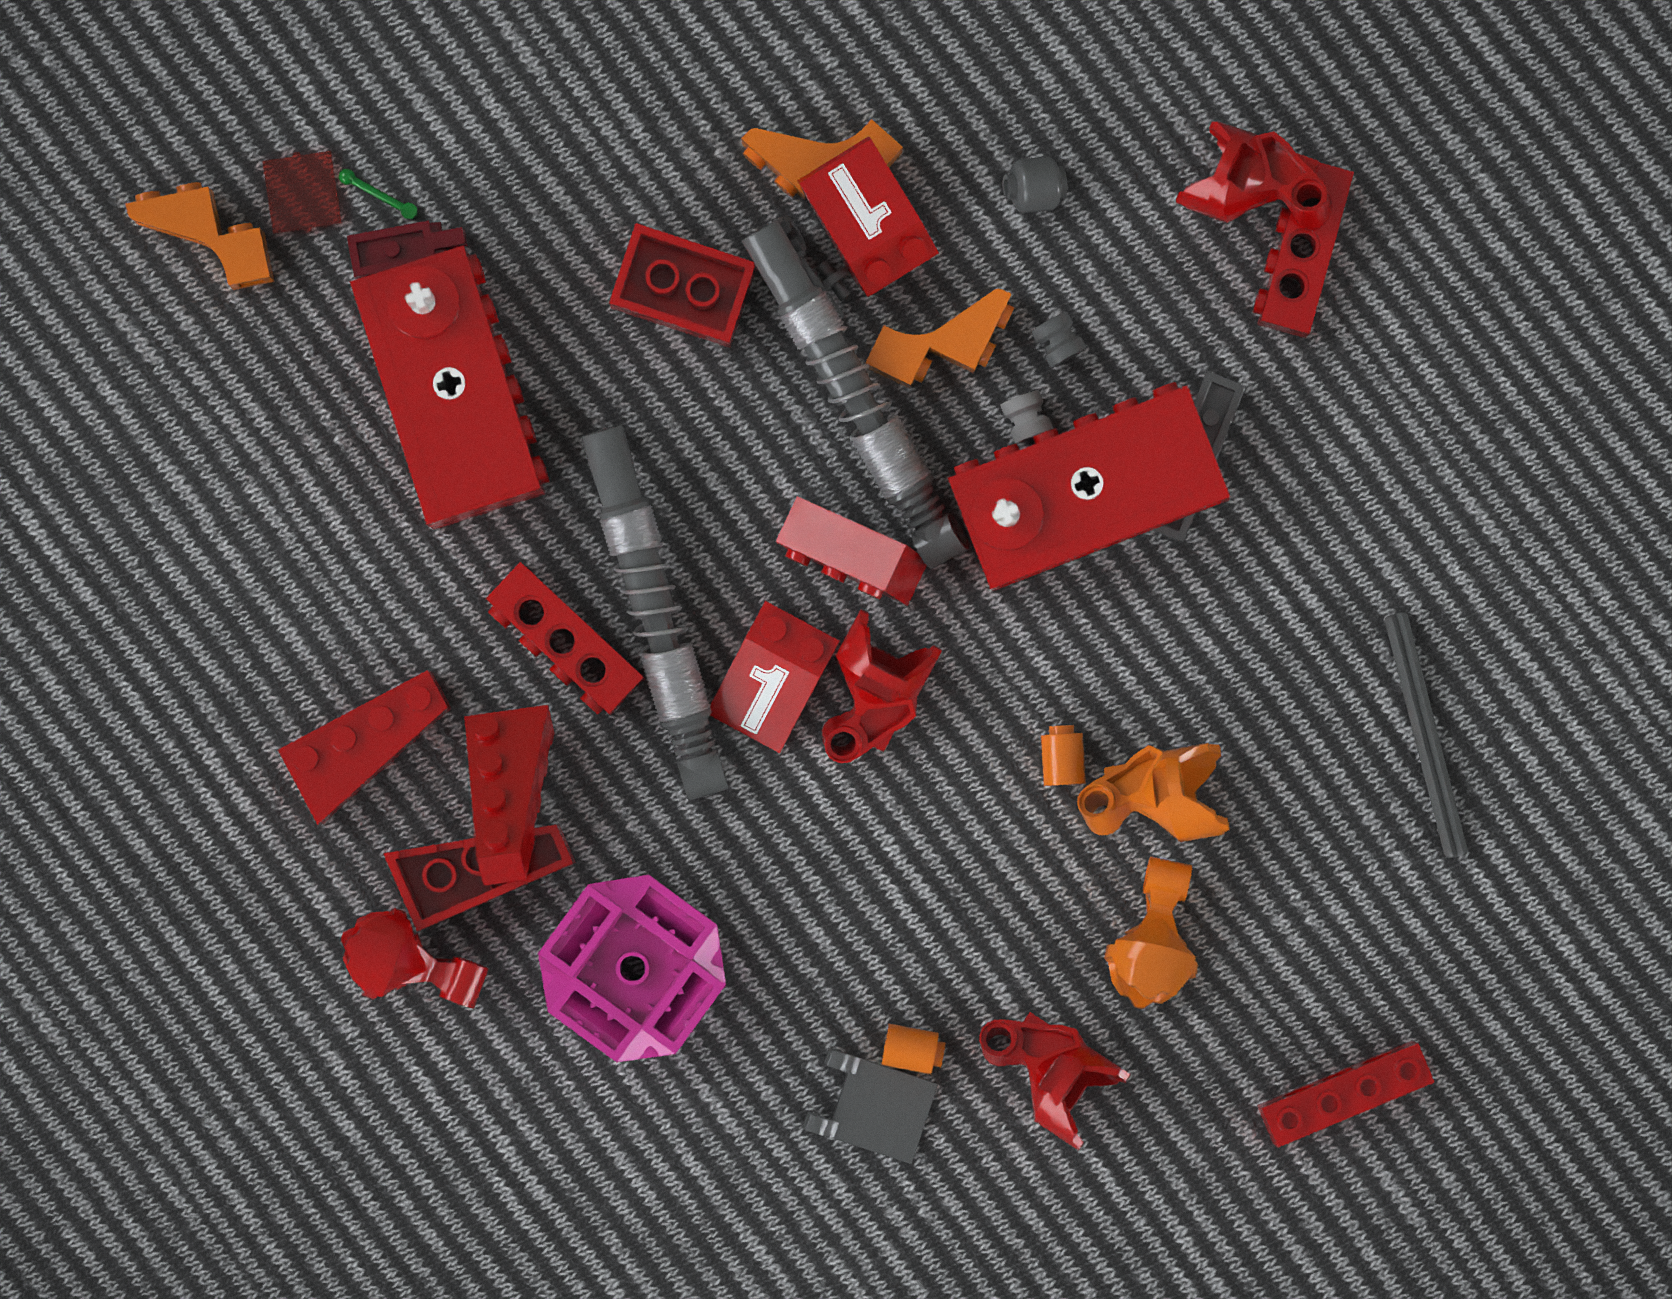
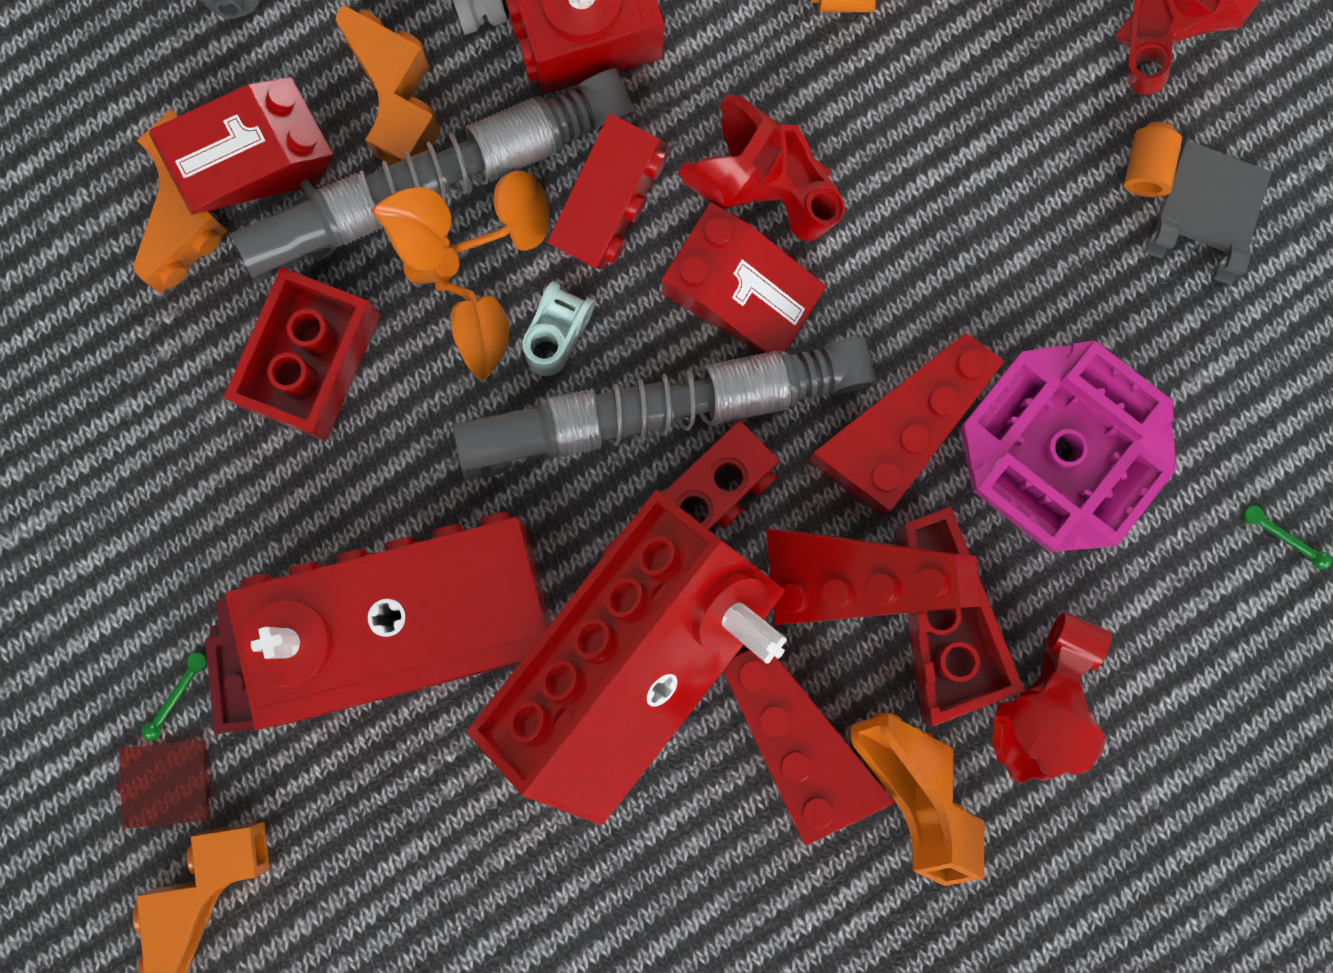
camera: 85 degrees left, 5 degrees down
none -> orange plant [371,171,550,380]
none -> red piece [466,489,787,826]
none -> light aqua piece [523,281,596,376]
none -> red wedge [807,333,1004,517]
none -> orange arch [851,713,984,886]
none -> green hinge [1242,506,1332,570]

